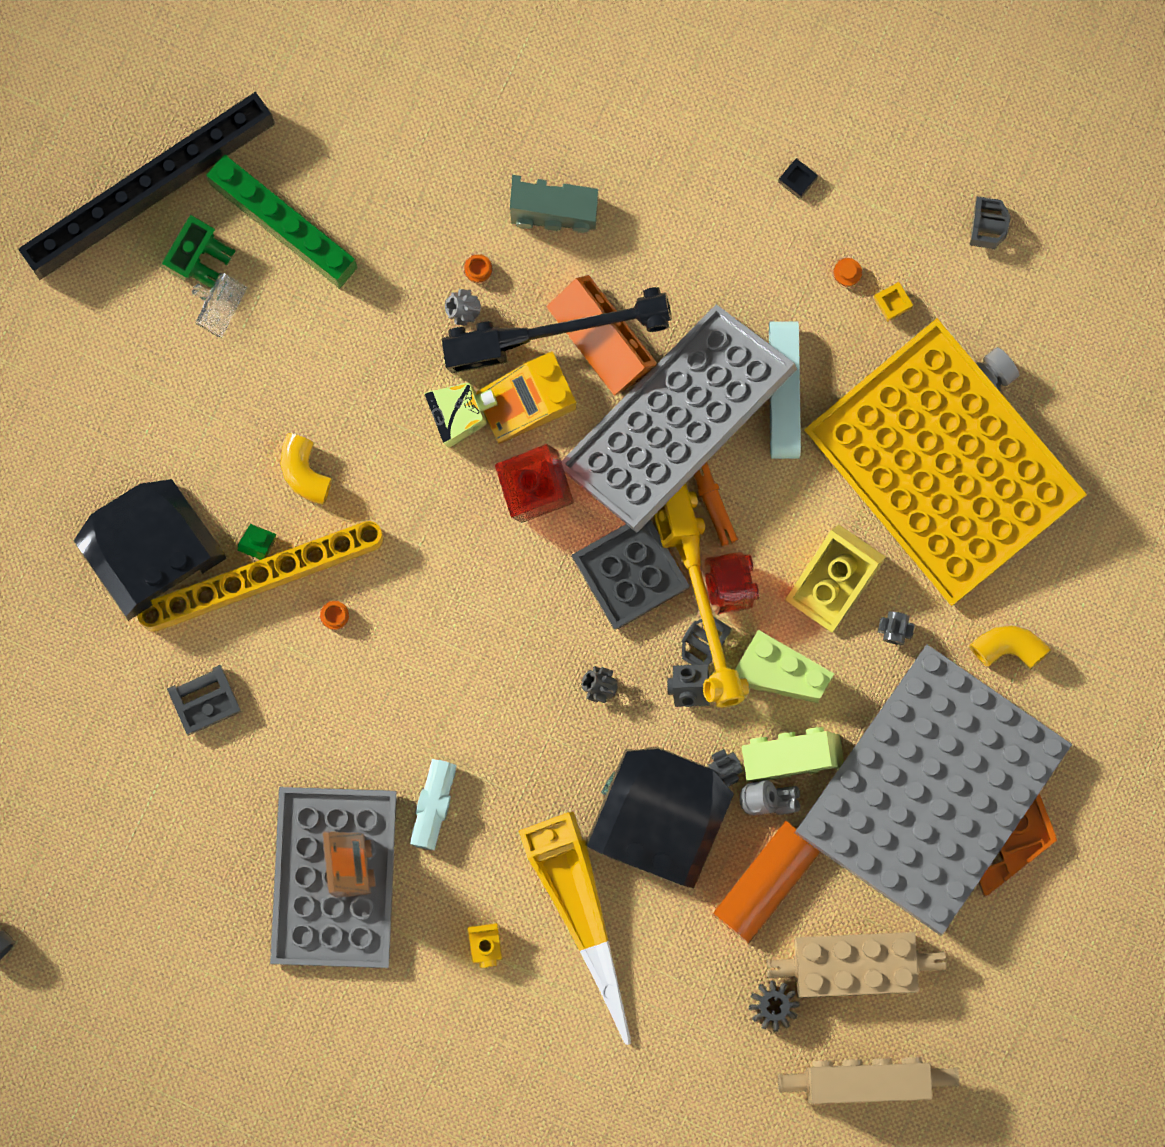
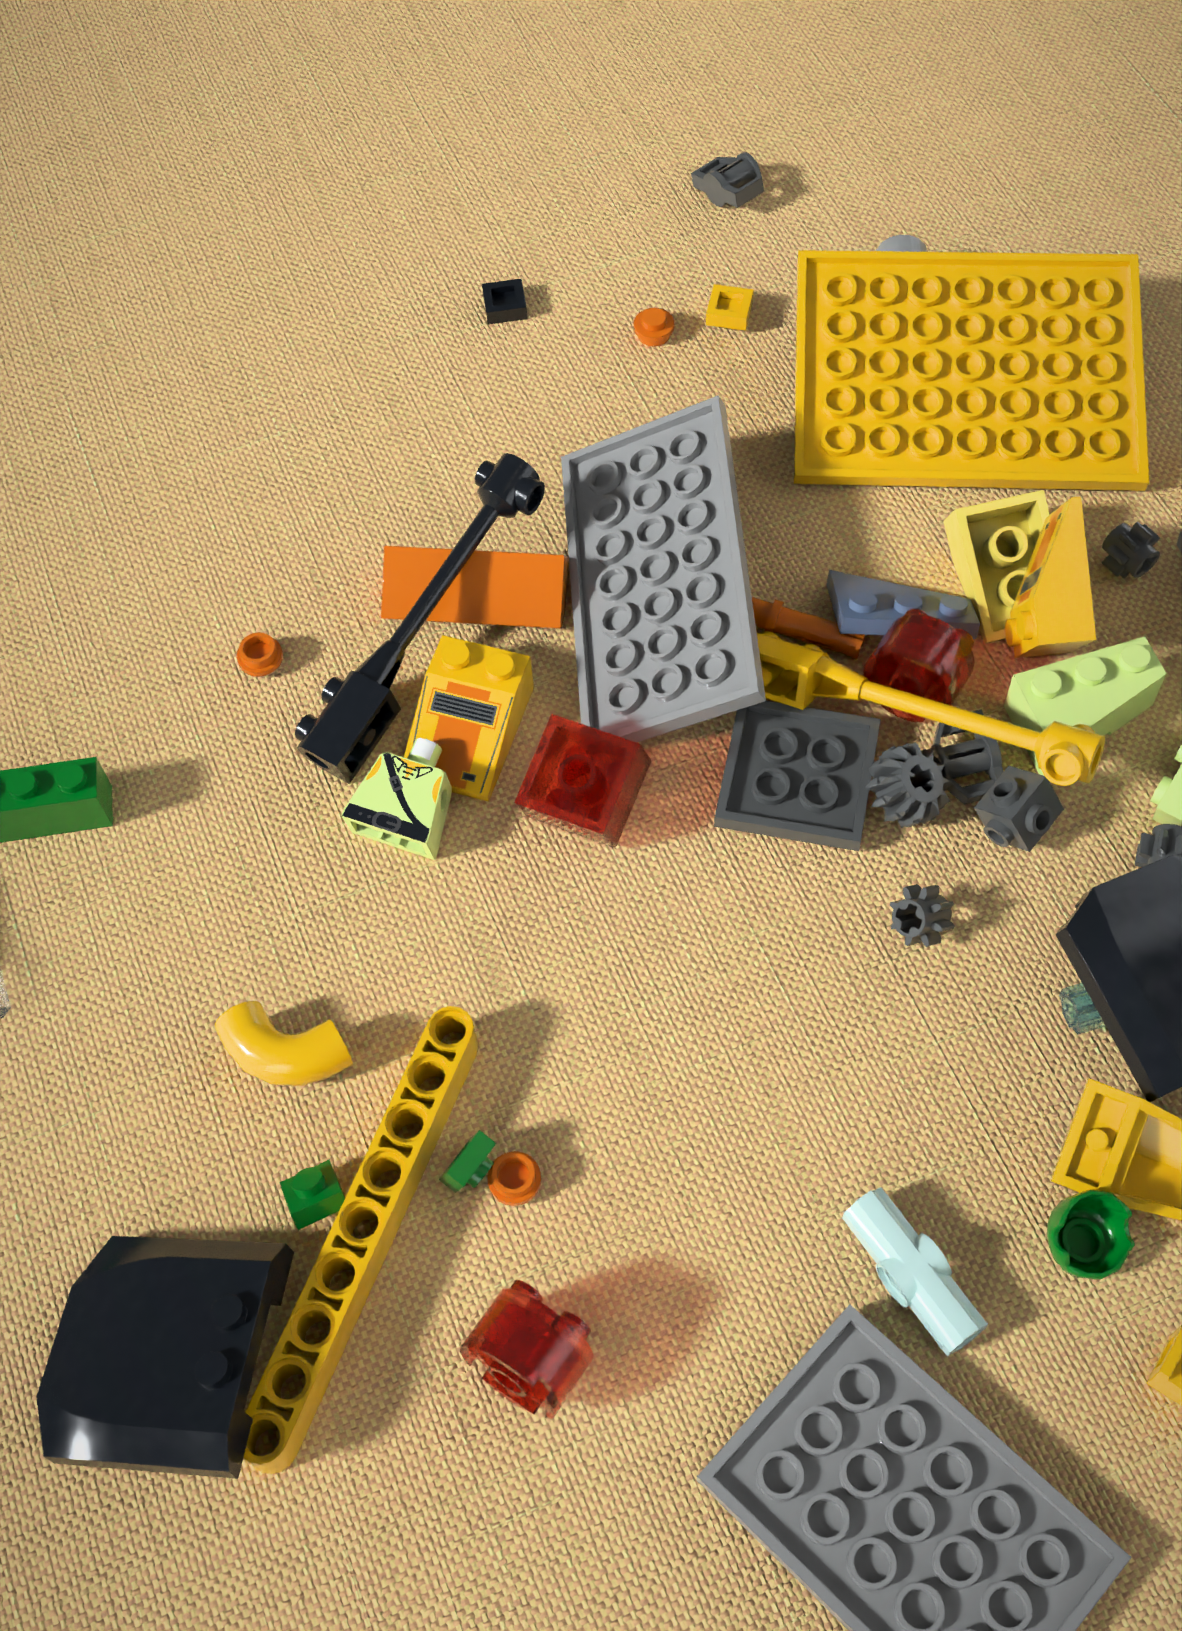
camera: 45 degrees left, 20 degrees down
dark grey plate [167,664,242,736] -> none
medium nougat slope [323,832,376,898] -> none
light grey gear [445,289,481,325] -> none
sand green wedge [510,175,598,233] -> none
light aqua beam [769,321,801,459] -> none
none -> green plate [439,1130,497,1193]
none -> clear red brick [460,1280,594,1419]
none -> sand blue wing [826,570,980,639]
none -> dark grey gear [865,742,952,828]
none -> yellow slope [1005,497,1096,658]
none -> green hair [1047,1190,1135,1280]

